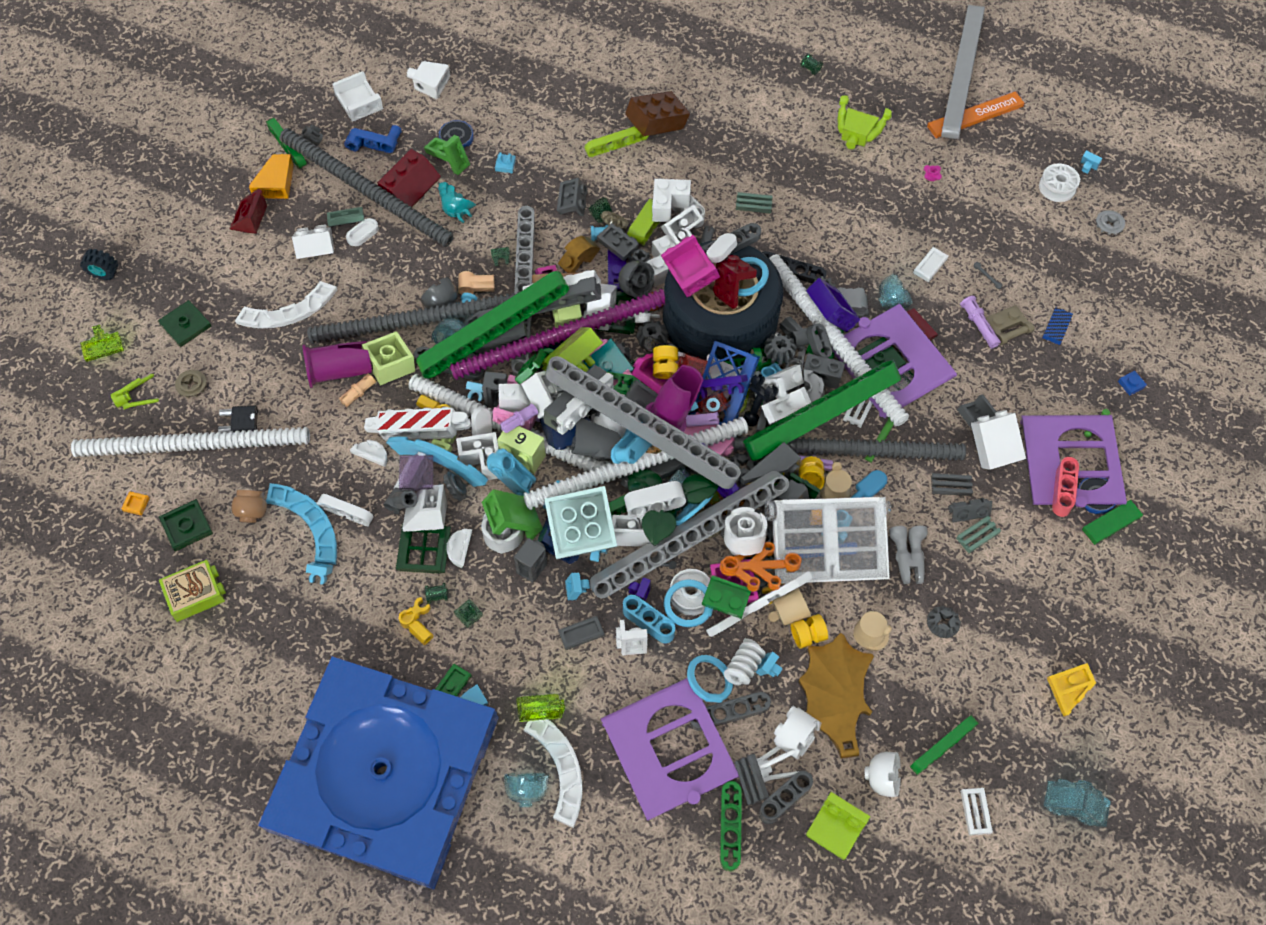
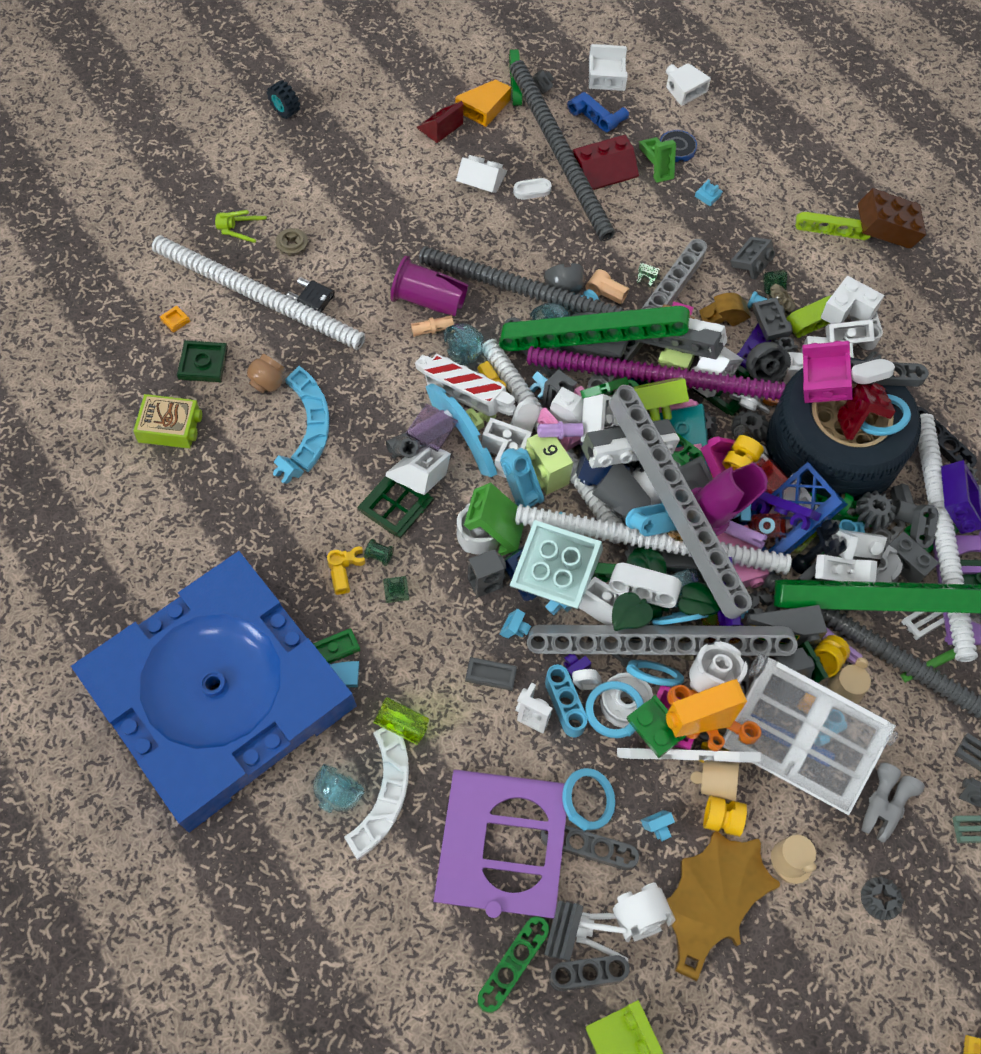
camera: 30 degrees right, 0 degrees up
clear neon green hinge [80,324,124,362] -> none
dark green plate [158,300,212,348] -> none
white tile [235,281,337,328] -> none
white beam [317,494,374,526] -> none
sand green tile [327,207,364,227] -> none
white tile [350,440,388,467] -> none
yellowish green brick [362,331,415,385] -> none
teal helmet [438,182,476,223] -> none
dark grey gear [443,471,467,501] -> none
white tile [446,528,472,568] -> none
white piece [724,638,766,686] -> none
sand green tile [736,192,773,214] -> none
dark azure piece [850,470,888,498] -> none
white cylinder [865,752,901,797] -> none
green beam [910,715,979,775] -> none
none -> clear light blue cylinder [444,323,484,366]
none -> white tile [572,669,602,690]
none -> medium azure piece [626,660,684,686]
none -> light orange slope [666,679,747,738]

